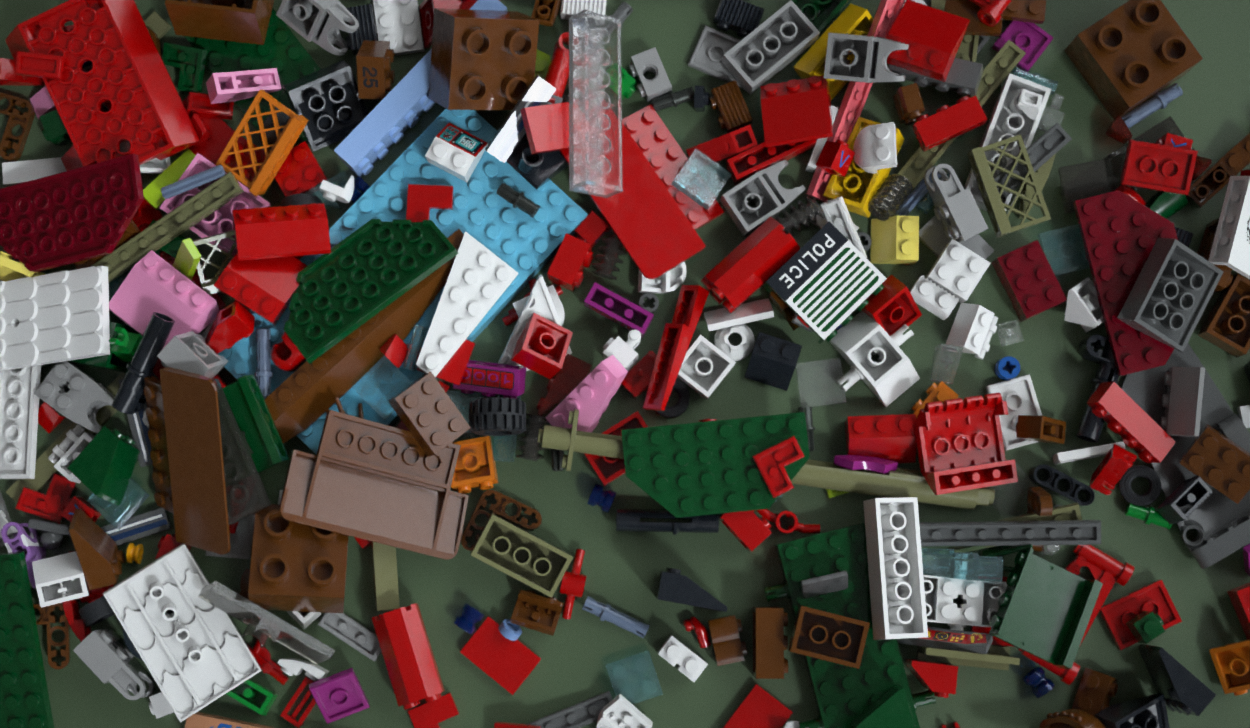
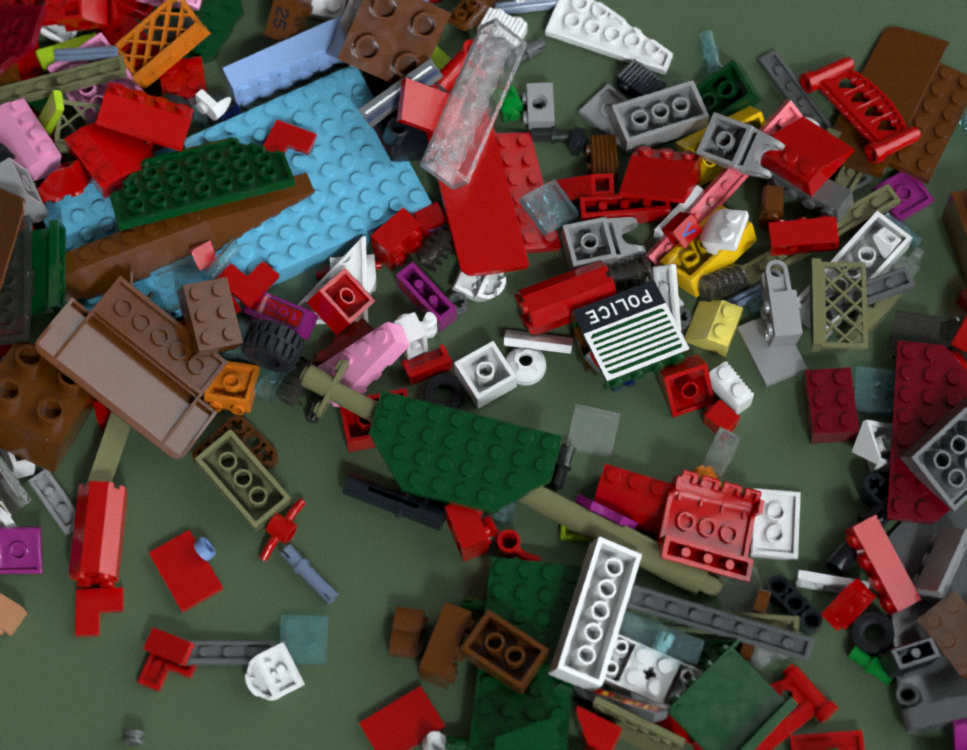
camera: 20 degrees right, 15 degrees down
sand blue pin [254,329,273,399] -> none
red helmet [270,331,305,371] -> none
black slope [282,60,369,152] -> none
white wing [416,231,519,378] -> none
white slope [425,123,488,182] -> none
clear blue wheel [453,603,484,634] -> none
pearl dark grey axle [497,183,540,218] -> none
reddish brown bracket [510,590,563,636] -> none
clear blue wheel [587,484,617,513] -> none
red slope [643,285,709,411] -> none
black slope [656,568,728,612] -> none
white piece [657,635,708,682] -> none
red arm [683,617,711,648] -> none
black slope [744,332,802,391] -> none
red tile [752,436,805,498] -> none
flat silver slope [800,571,848,598] -> none
white slope [829,311,920,407] -> none
white brick [925,239,991,303] -> none
white brick [946,303,998,360] -> none
blue wheel [994,357,1020,380] -> none
clear slope [996,320,1024,346] -> none
reddish brown slope [1016,415,1066,444] -> none
none -> red brick [703,400,740,441]

